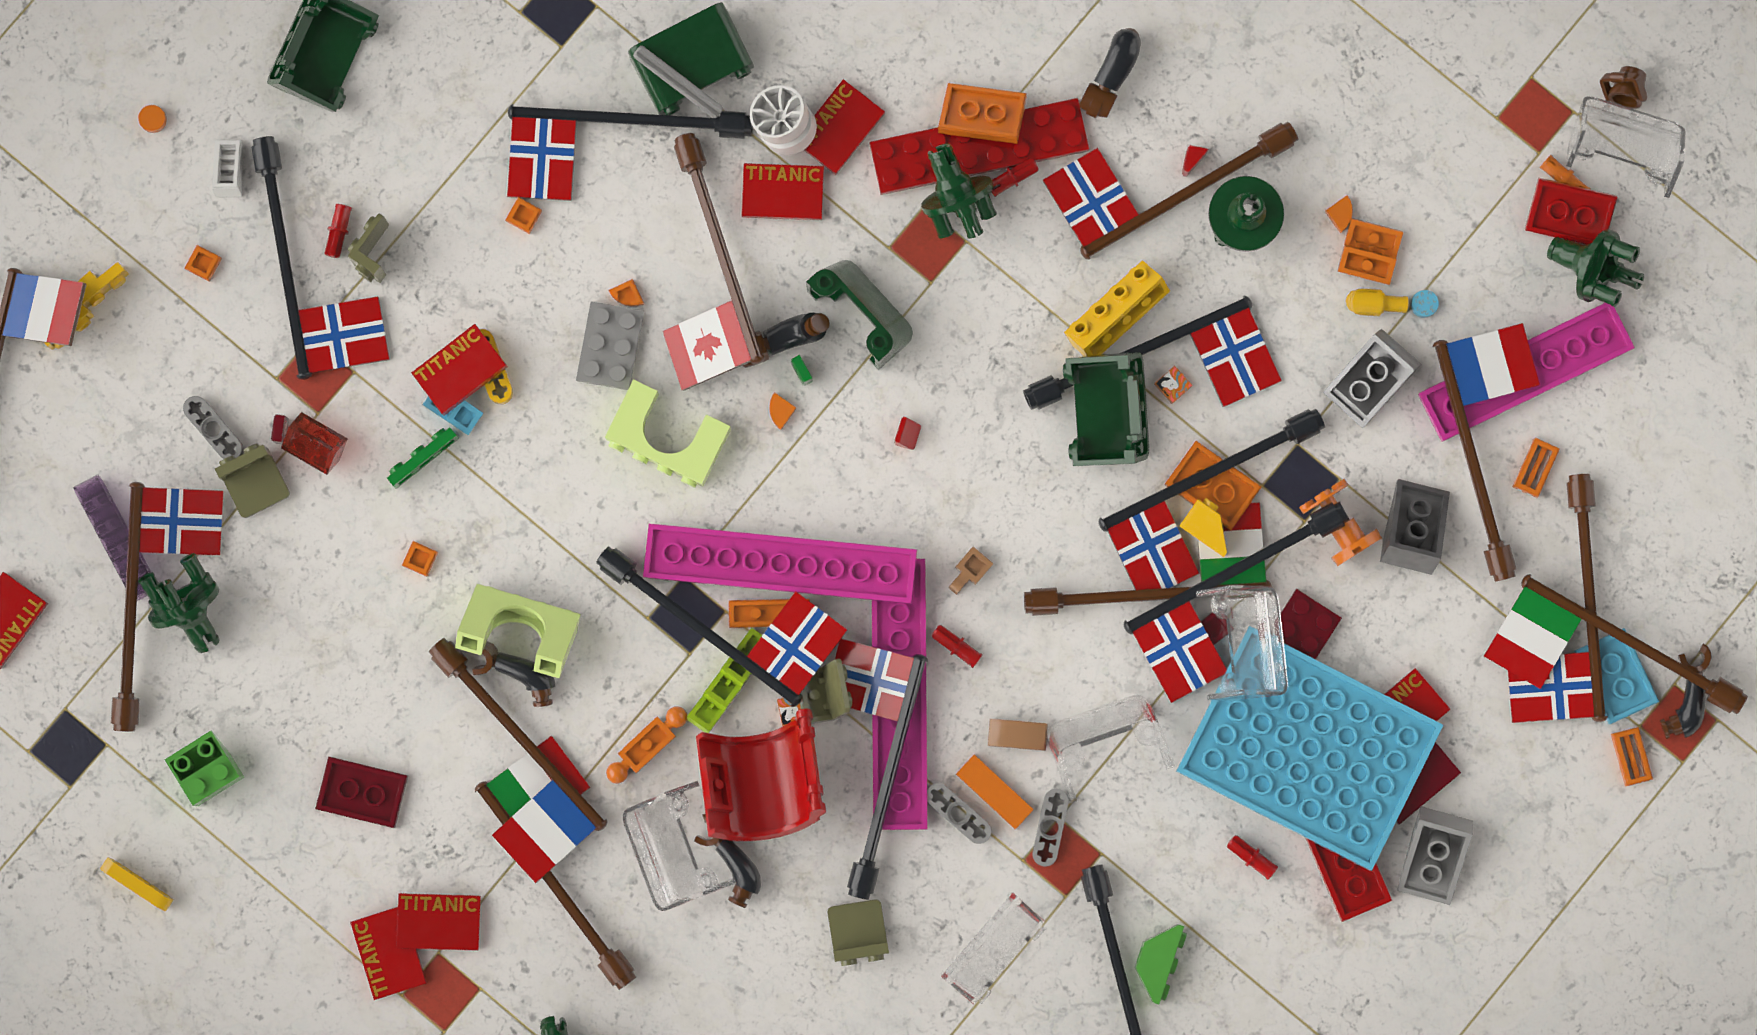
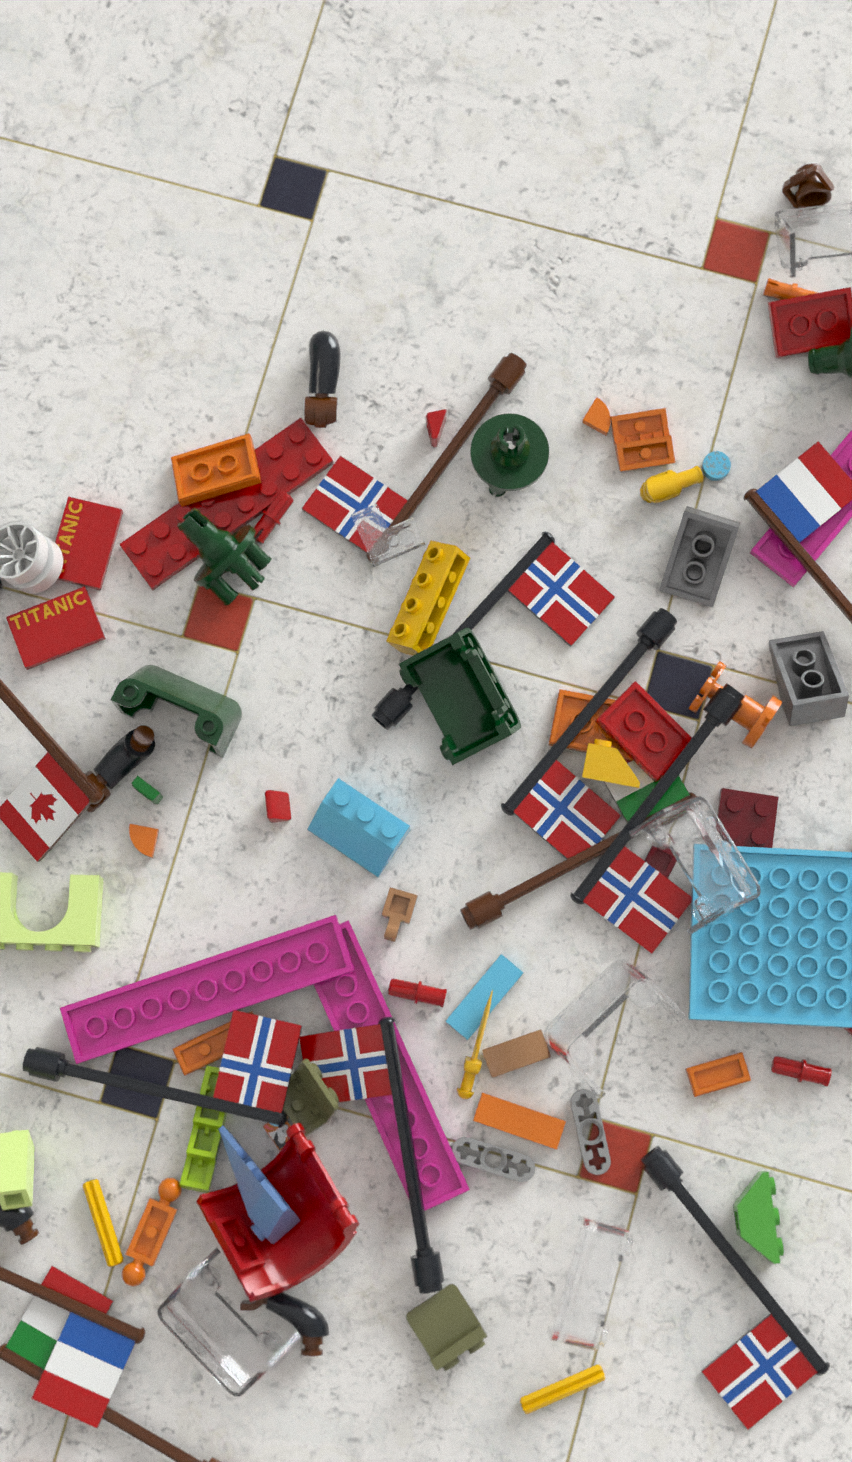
camera: 20 degrees left, 5 degrees down
tile [1154,366,1193,404] -> none
none -> yellow axle [83,1179,124,1267]
none -> medium blue wedge [219,1125,301,1244]
none -> medium azure slope [307,778,410,878]
none -> clear plate [351,504,425,567]
none -> medium azure tile [445,954,523,1040]
none -> yellow sword [457,991,493,1099]
none -> yellow axle [520,1364,606,1414]
none -> red tile [595,681,692,782]
none -> orange tile [685,1052,751,1097]

